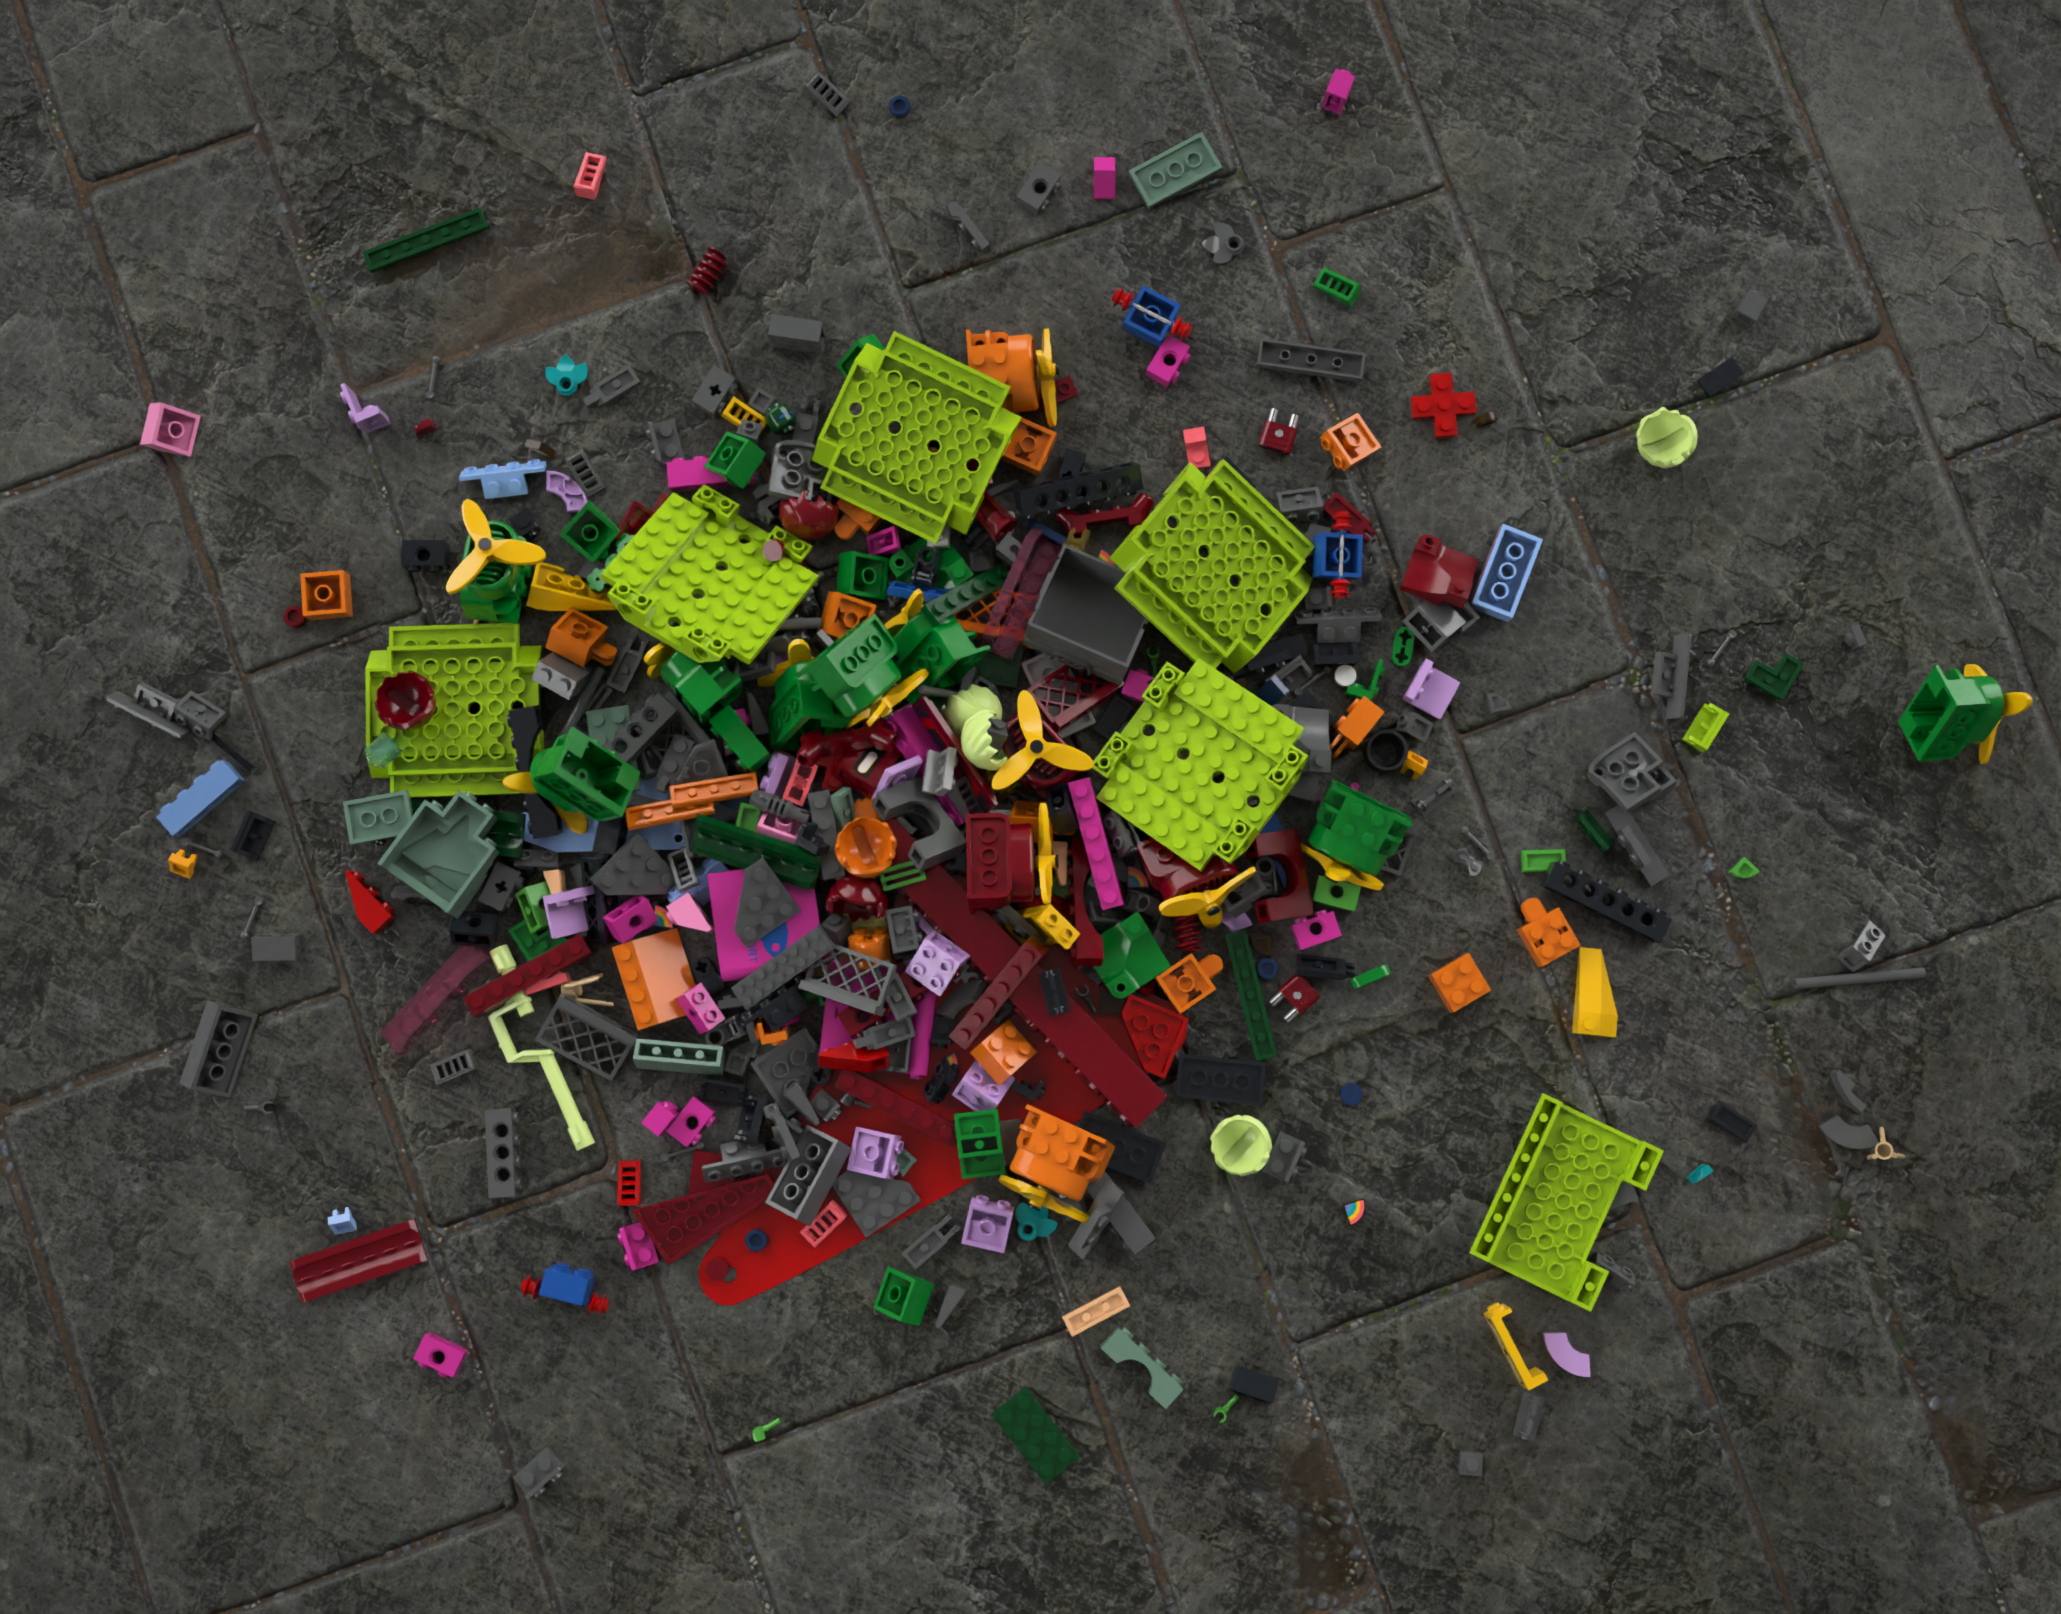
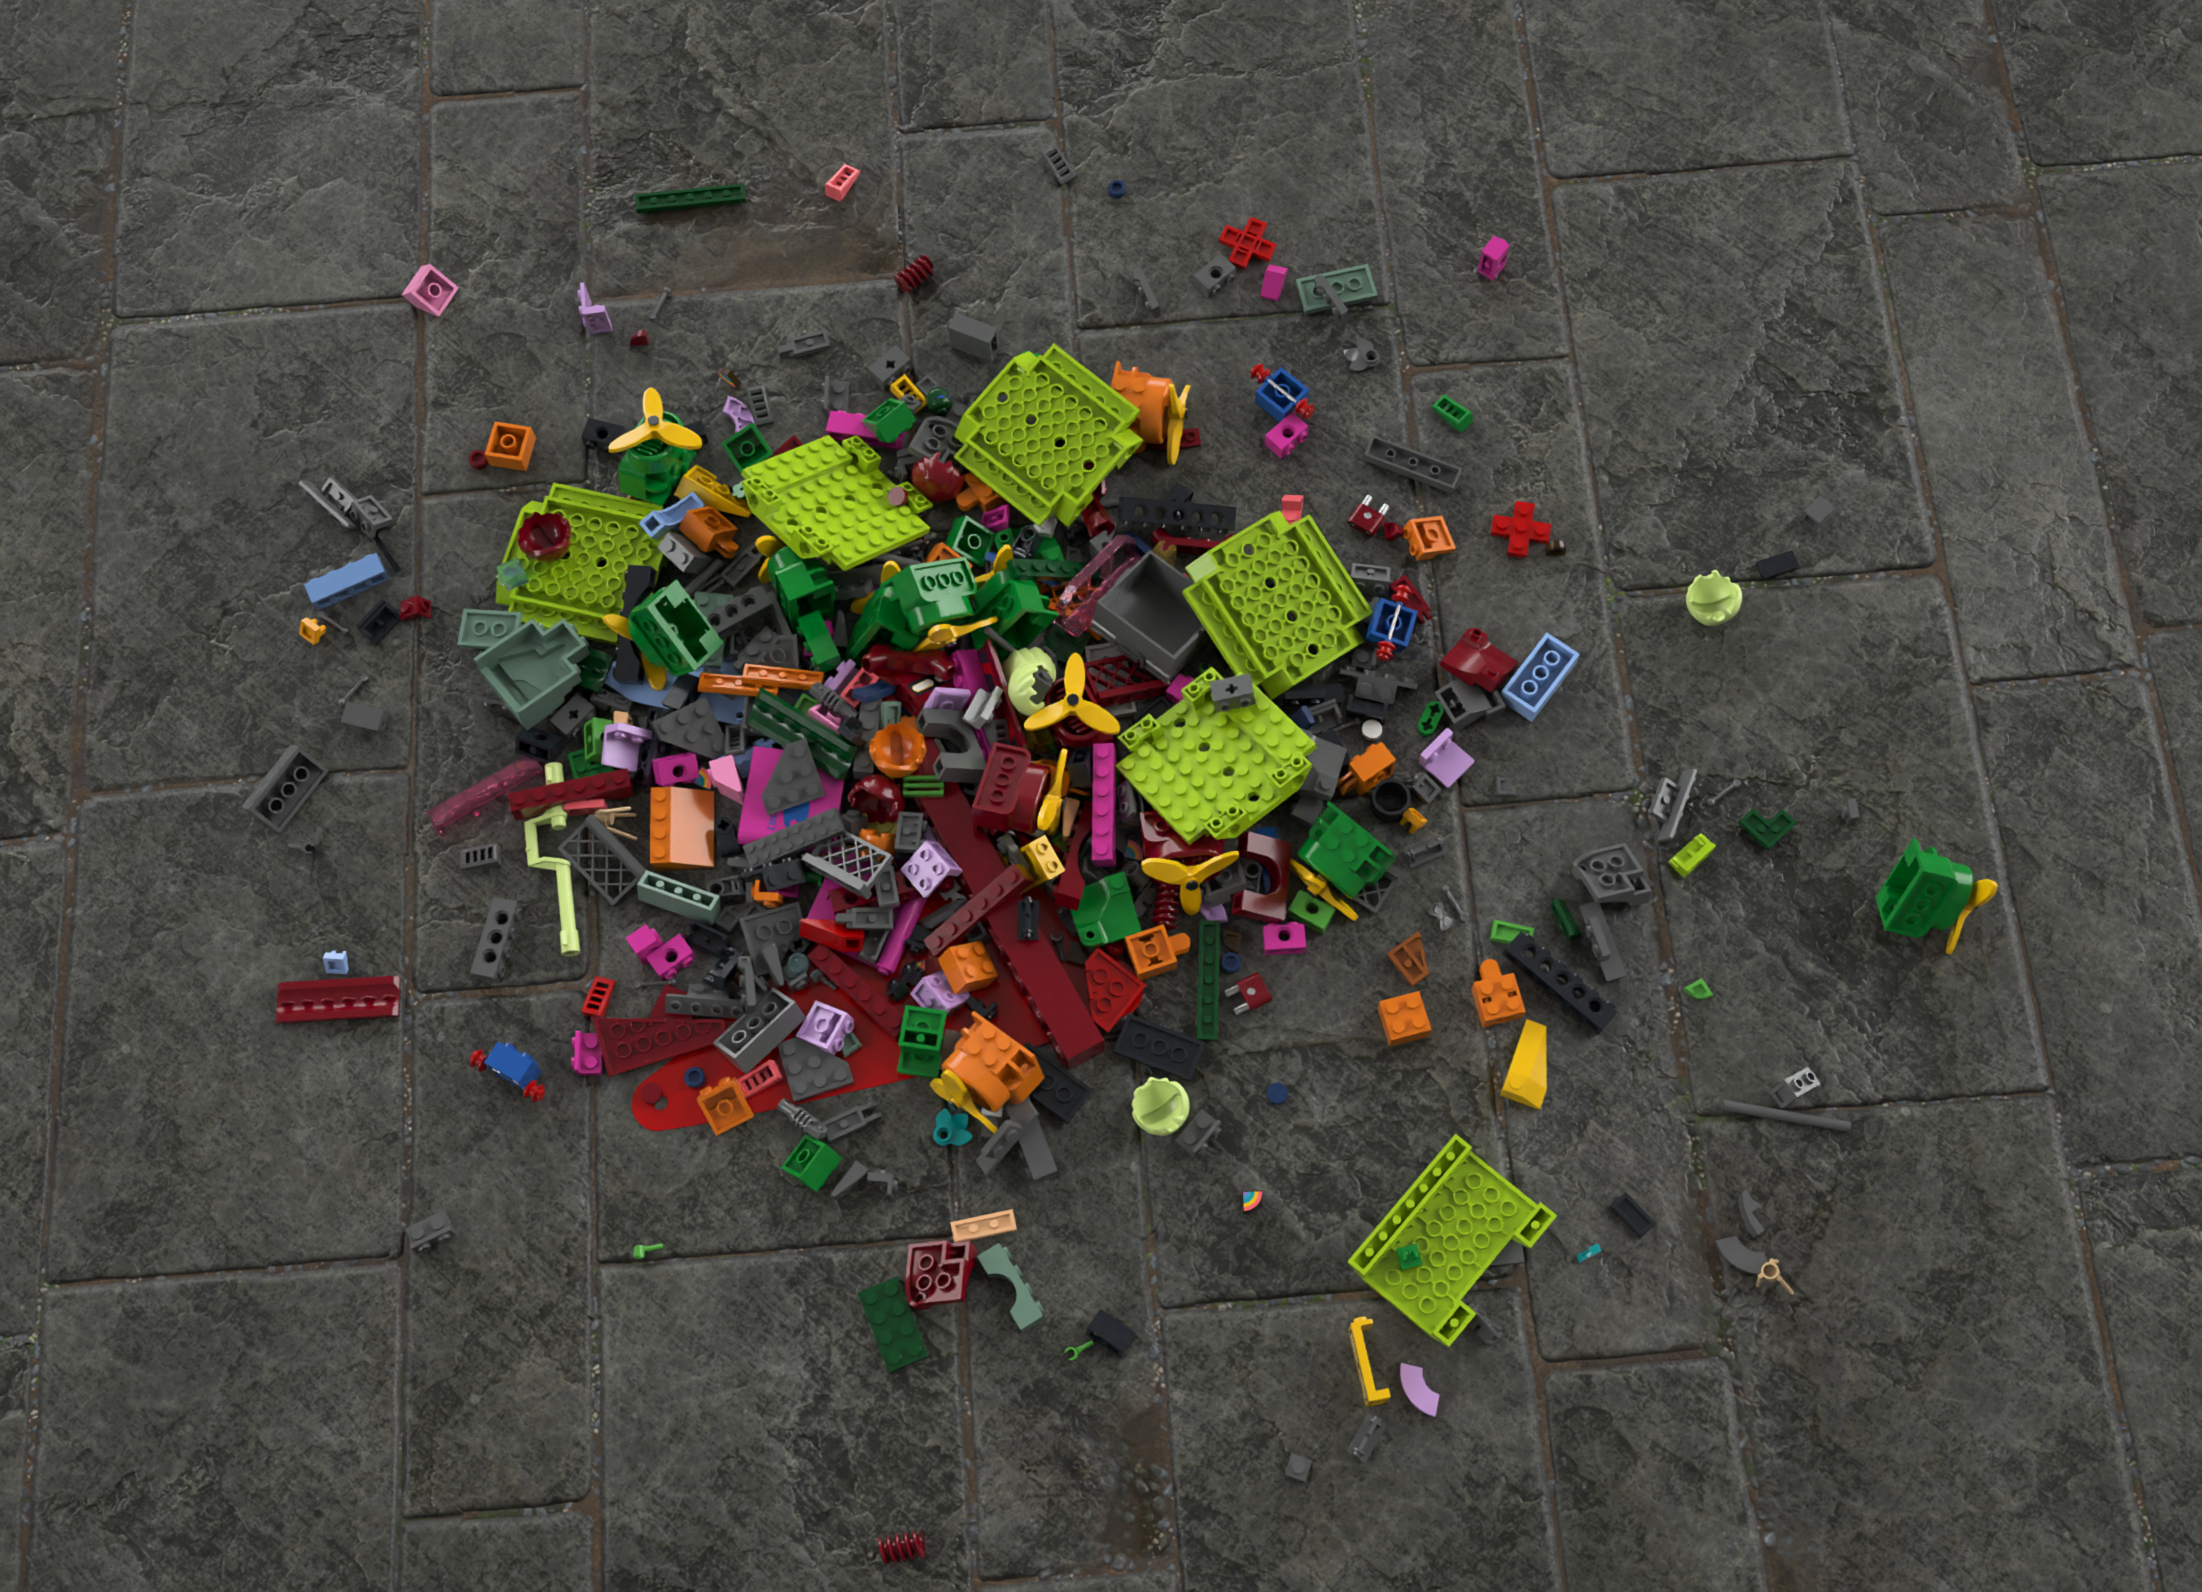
camera: 20 degrees right, 15 degrees down
red slope [345,869,397,935] -> none
dark pink brick [413,1332,469,1379] -> none
light blue bracket [459,459,547,499] -> none
teal plate [545,354,588,396] -> none
dark pink brick [676,983,726,1034] -> none
lavender plate [961,1195,1014,1253] -> none
orange brick [1000,418,1057,477] -> none
black hinge [1296,954,1355,980] -> none
green bracket [1344,659,1385,701] -> none
green beam [1349,964,1391,989] -> none
none -> dark red bracket [400,595,431,622]
none -> light blue arch [639,491,706,541]
none -> orange plate [696,1076,754,1136]
none -> dark grey hinge [777,1098,828,1139]
none -> clear light blue tile [788,953,809,974]
none -> dark blue tile [852,680,896,704]
none -> dark grey bracket [867,1169,898,1199]
none -> dark red slope [905,1240,977,1310]
none -> dark grey brick [1210,673,1256,712]
none -> red plate [1218,217,1277,271]
none -> dark grey hinge [1314,275,1349,323]
none -> dark red tile [1384,522,1404,542]
none -> dark orange wing [1387,931,1429,987]
none -> green tile [1395,1244,1423,1271]

